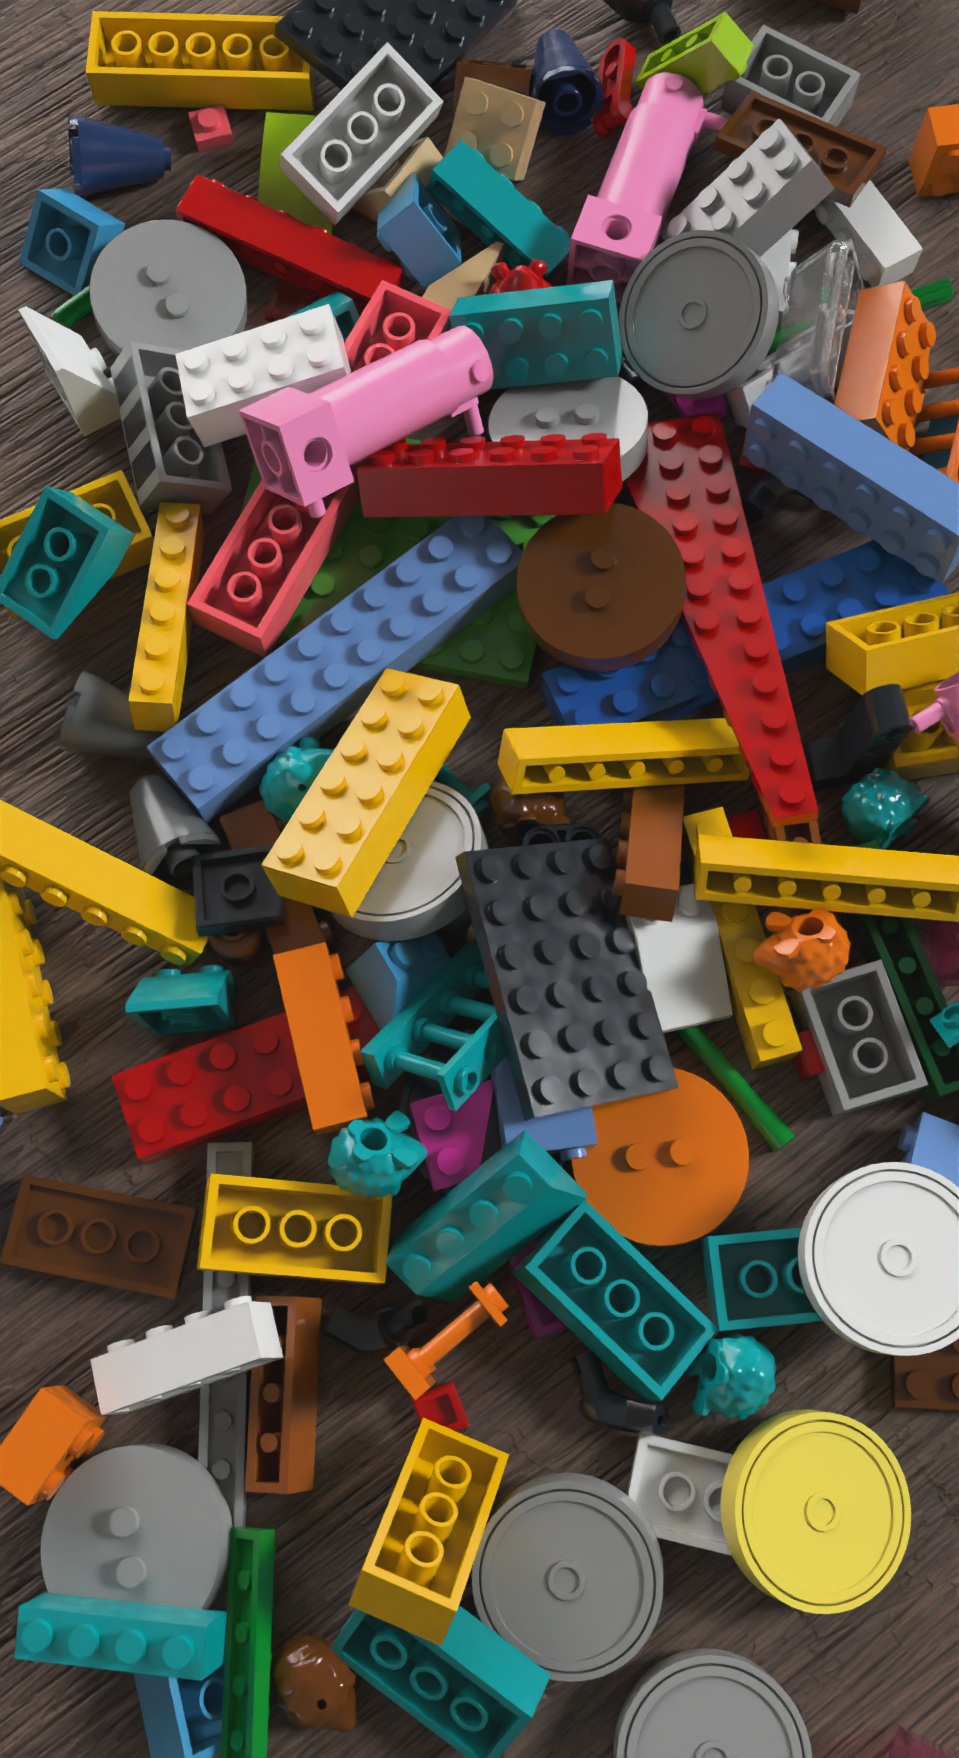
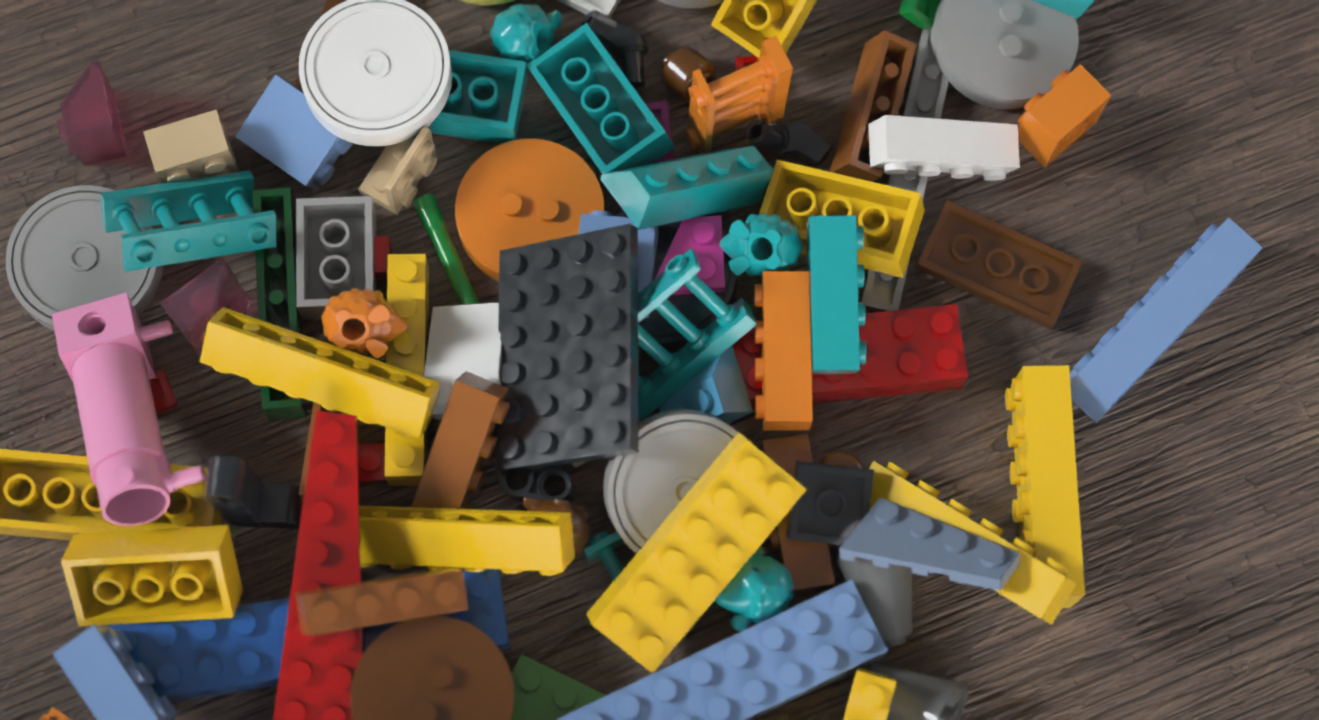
camera: 170 degrees left, 0 degrees up
teal slope [125,965,238,1037] -> none
teal animal [841,767,931,849] -> none
none -> dark orange brick [296,568,468,636]
none -> tan bracket [358,126,437,215]
none -> reddish brown head [662,47,716,101]
none -> teal brick [807,216,866,374]
none -> sand blue wing [839,498,1020,591]

